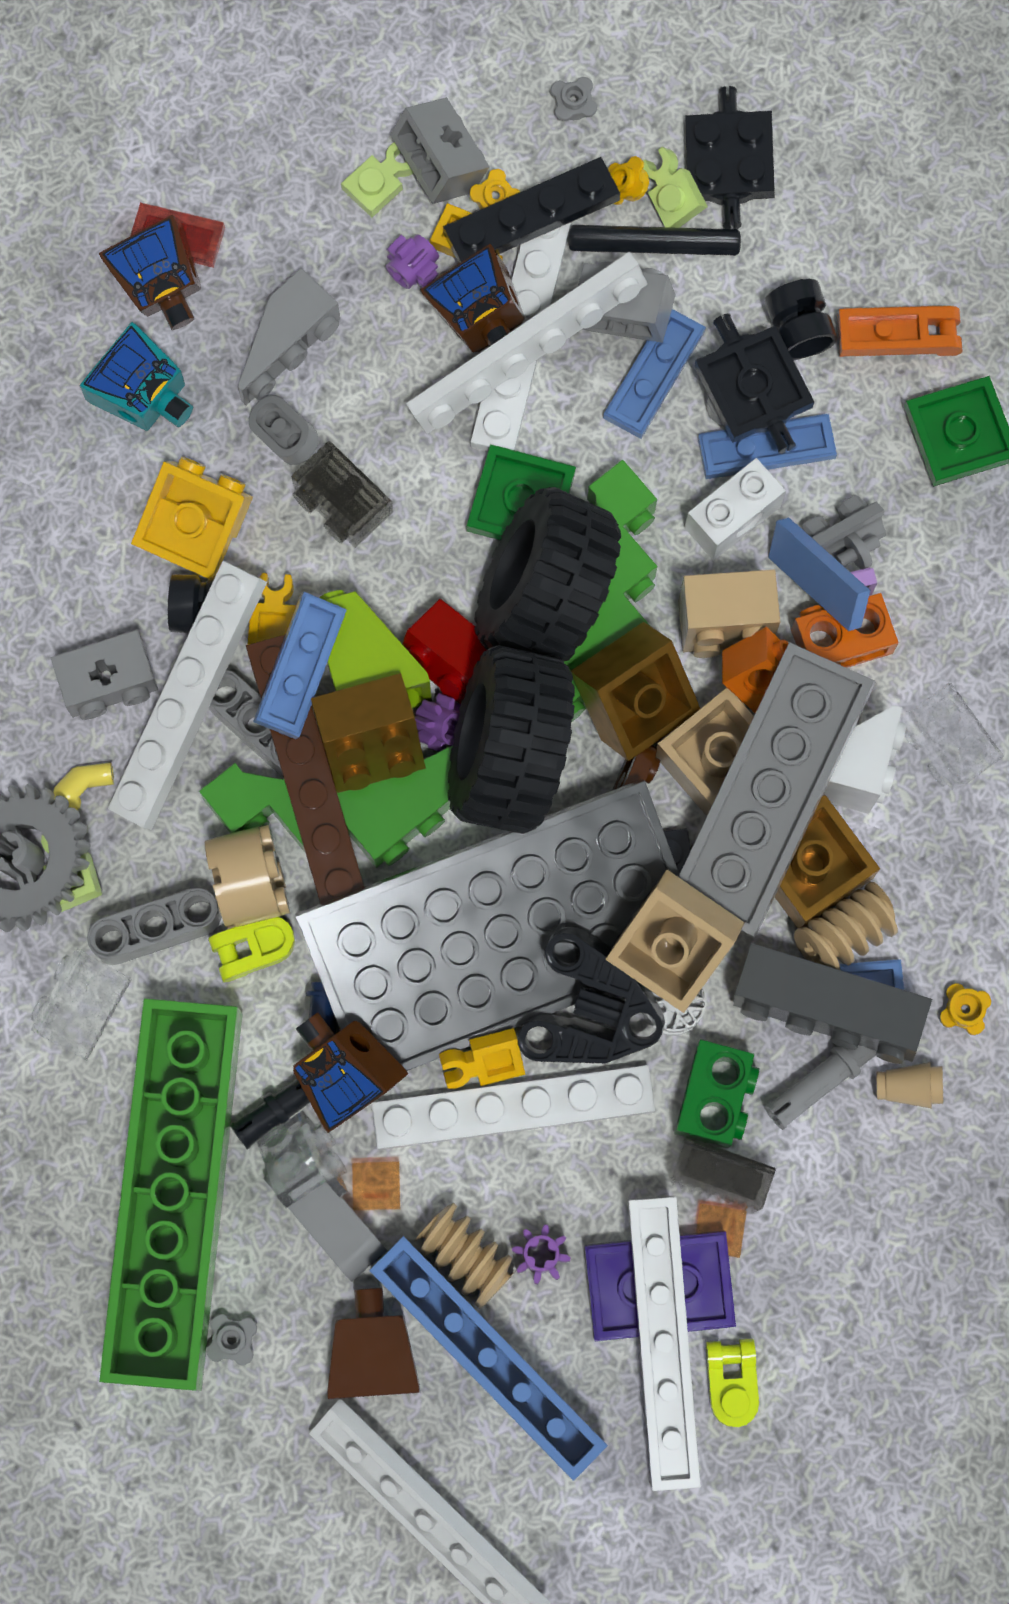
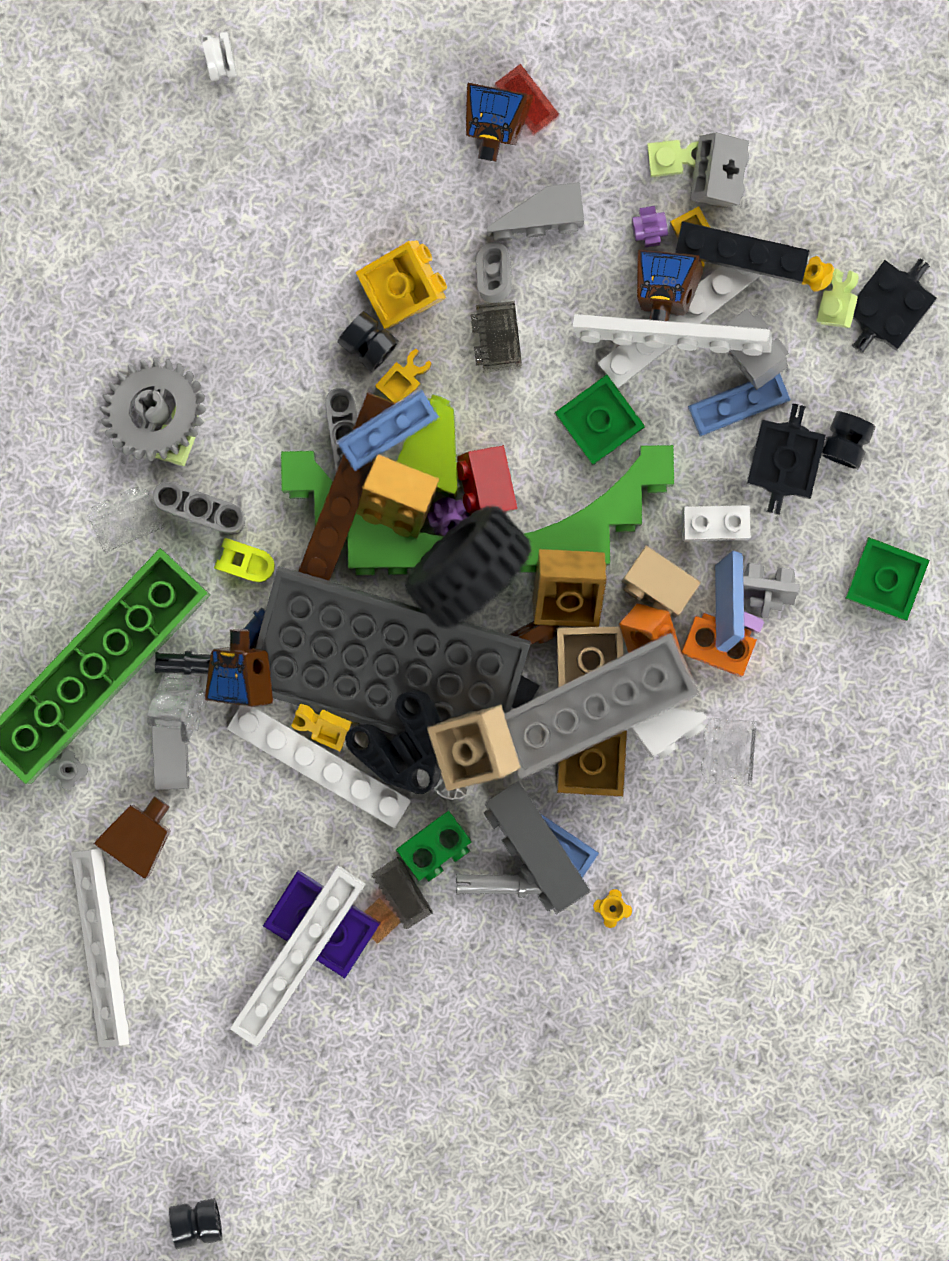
camera: 40 degrees right, 10 degrees up
light grey brick [50,630,158,720] -> none
light yellow arm [53,762,114,810] -> none
torso [79,322,193,431] -> none
white plate [108,561,267,830] -> none
tan brick [204,825,290,929] -> none
clear orange tile [352,1162,401,1211] -> none
medium blue brick [369,1236,608,1481] -> none
tan piece [414,1203,516,1309] -> none
yellow plate [469,169,520,210] -> none
black tyre [474,487,621,662] -> none
medium lavender gear [512,1224,571,1285] -> none
light grey plate [551,77,597,121] -> none
black axle [569,225,741,256] -> none
medium blue tile [698,413,837,479] -> none
neon yellow plate [706,1338,759,1427] -> none
tan piece [794,882,898,970] -> none
orange plate [837,306,963,357] -> none
tan cone [877,1062,943,1109] -> none

